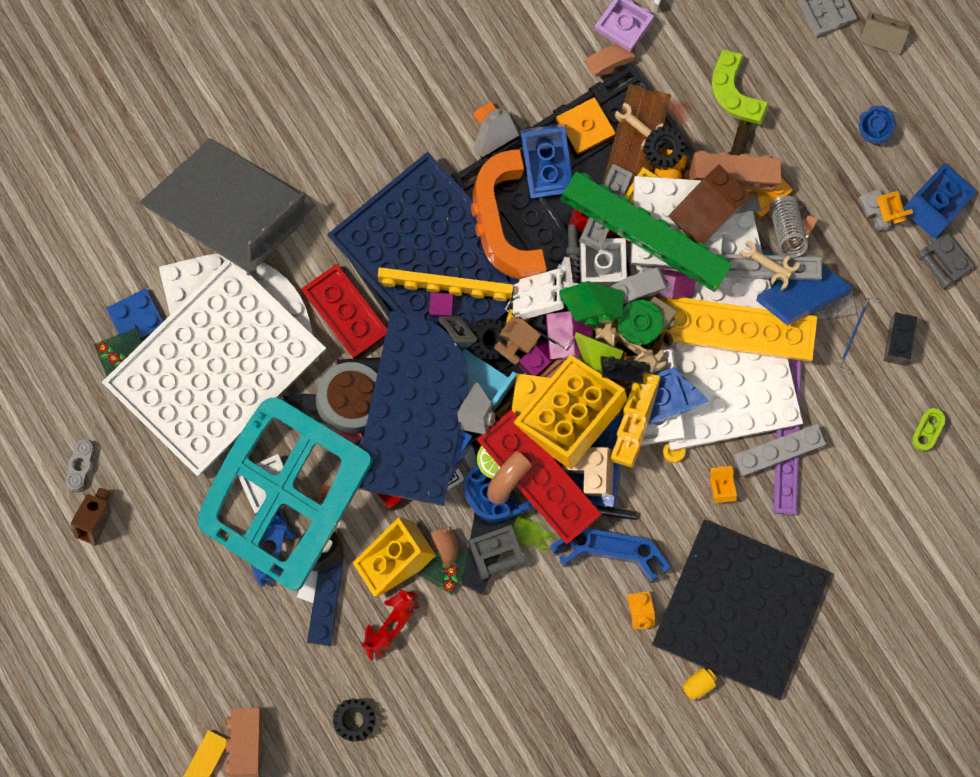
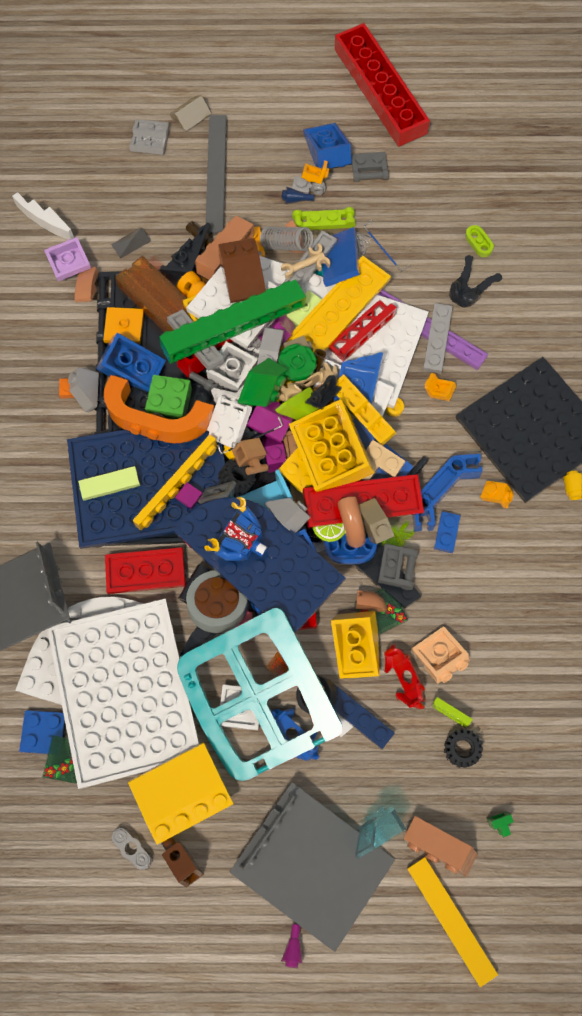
camera: 55 degrees left, 5 degrees down
tan bar [615,103,665,150] -> none
black tyre [643,126,686,170] -> none
lime plate [712,49,769,125] -> none
blue hair [859,106,896,144] -> none
black brick [883,312,917,366] -> none
none -> yellowish green tile [78,466,140,501]
none -> dark grey slope [111,228,151,258]
none -> yellow slope [128,742,233,844]
none -> bright green brick [145,375,192,420]
none -> black wing [160,223,212,276]
none -> torso [204,497,268,561]
none -> dark grey tile [206,115,226,235]
none -> dark grey door [230,783,395,952]
none -> dark blue cone [281,186,314,204]
none -> magenta cone [281,924,303,968]
none -> yellowish green plate [286,290,322,326]
none -> lime plate [292,207,356,231]
none -> red fence [329,300,397,362]
none -> clear light blue slope [355,806,406,859]
none -> dark tan slope [358,498,394,544]
none -> light nougat plate [412,626,470,684]
none -> lime tile [431,697,473,728]
none -> blue plate [434,511,461,553]
none -> black hair [449,255,502,308]

